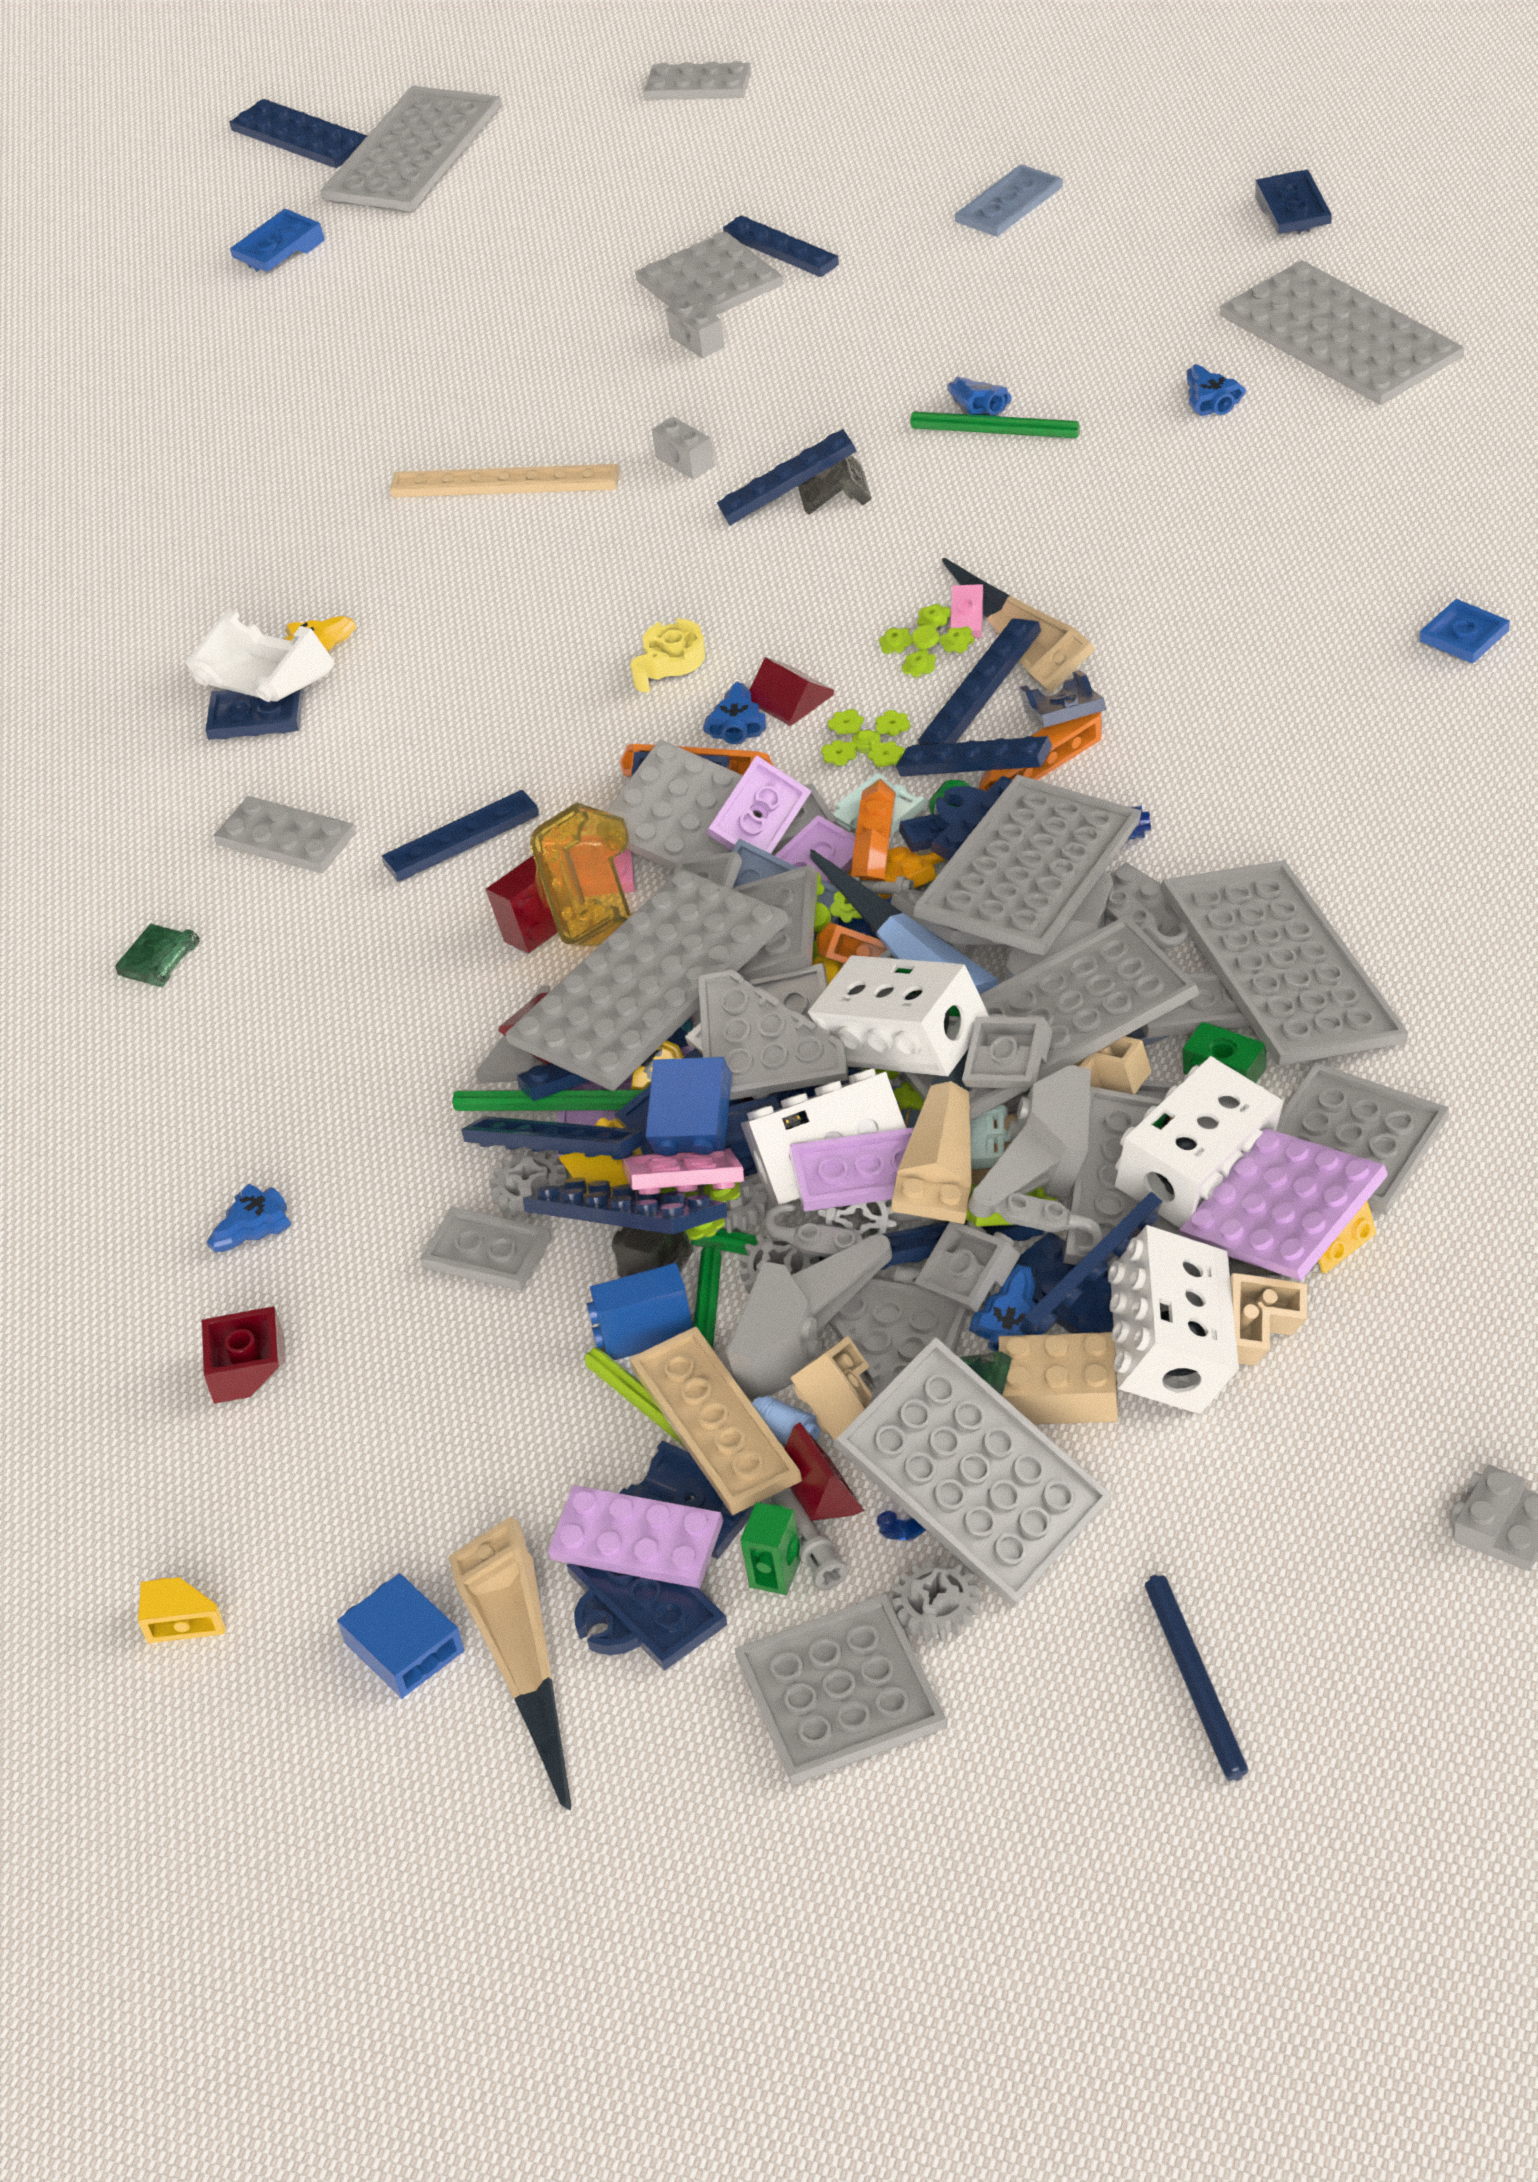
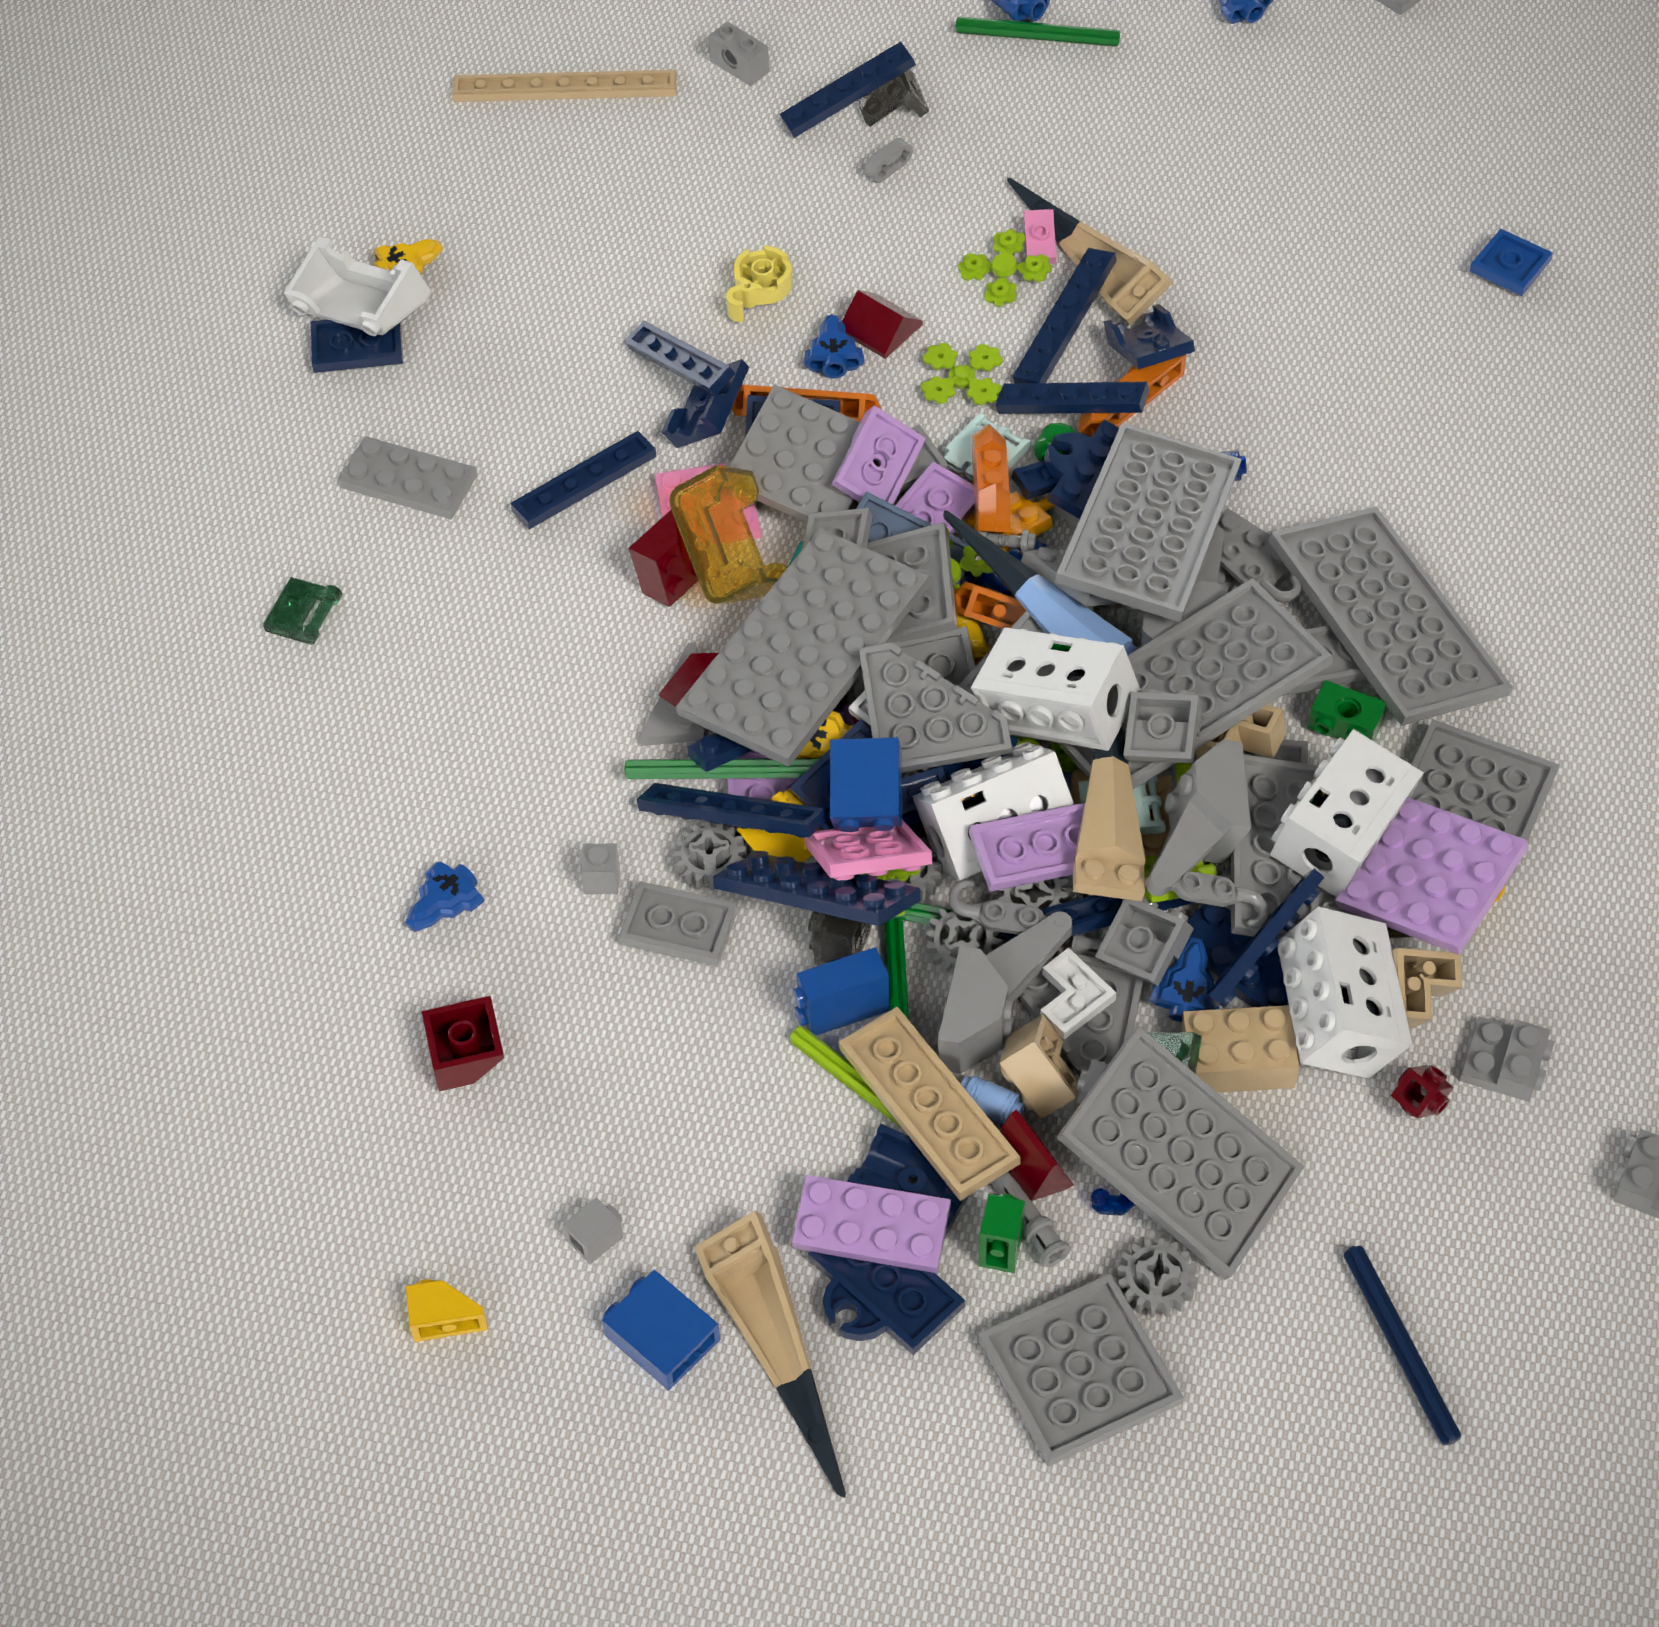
camera: 10 degrees left, 10 degrees up
none -> light grey brick [563,1197,623,1265]
none -> light grey brick [581,843,620,894]
none -> plate [624,320,735,395]
none -> dark blue piece [662,359,749,448]
none -> light grey beam [865,138,913,182]
none -> white plate [1040,948,1116,1040]
none -> dark red brick [1390,1065,1454,1119]
none -> light grey plate [1459,1016,1555,1102]

